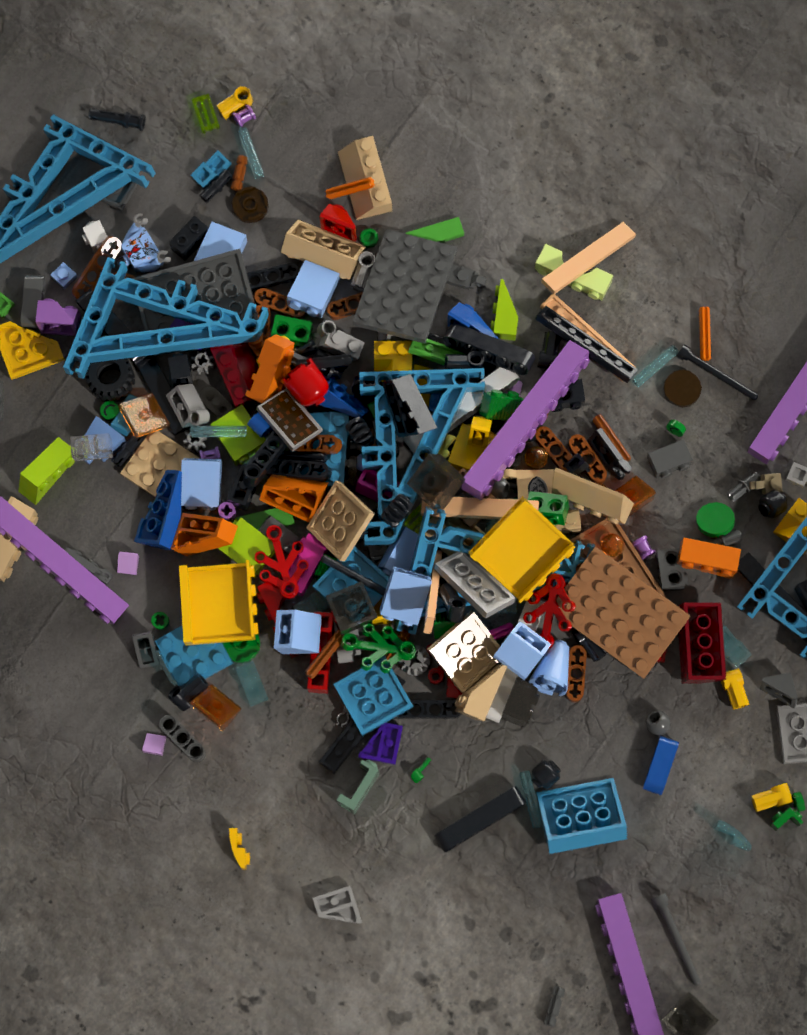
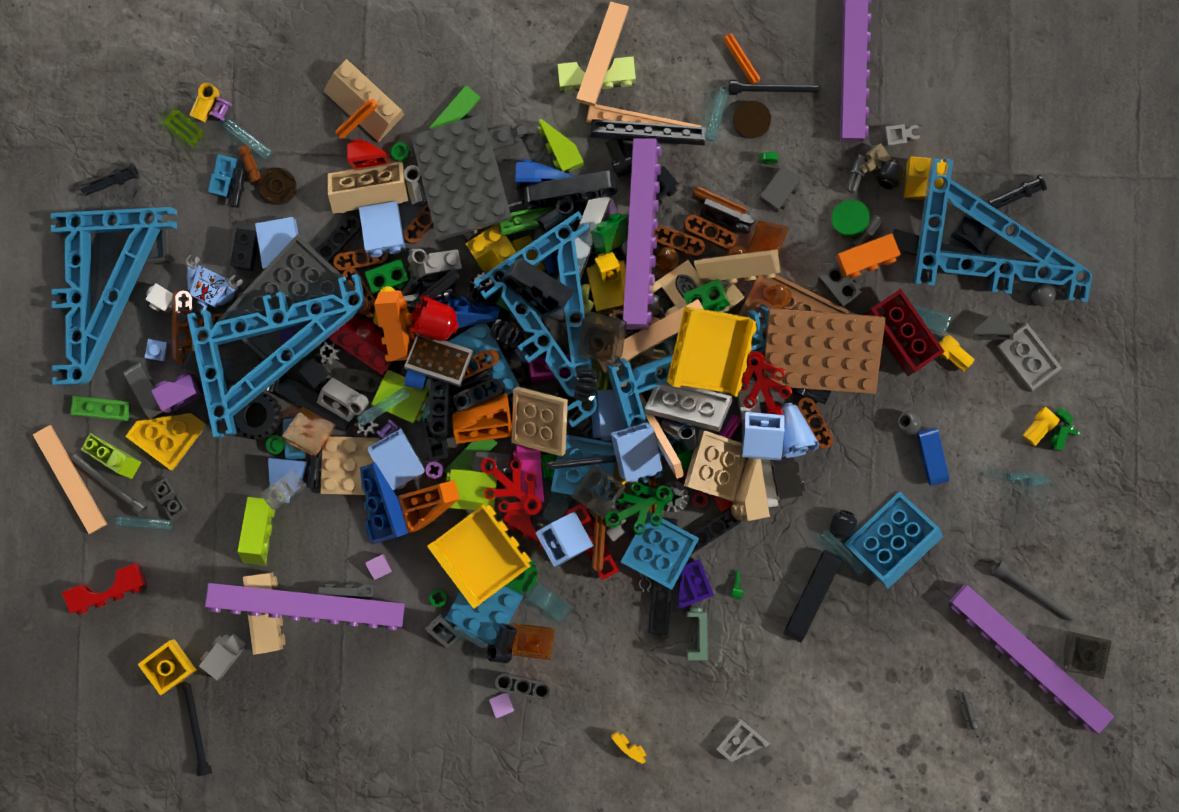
camera: 30 degrees left, 10 degrees up
black tile [564,453,590,478] -> none
medium lavender bush [632,536,656,560] -> none

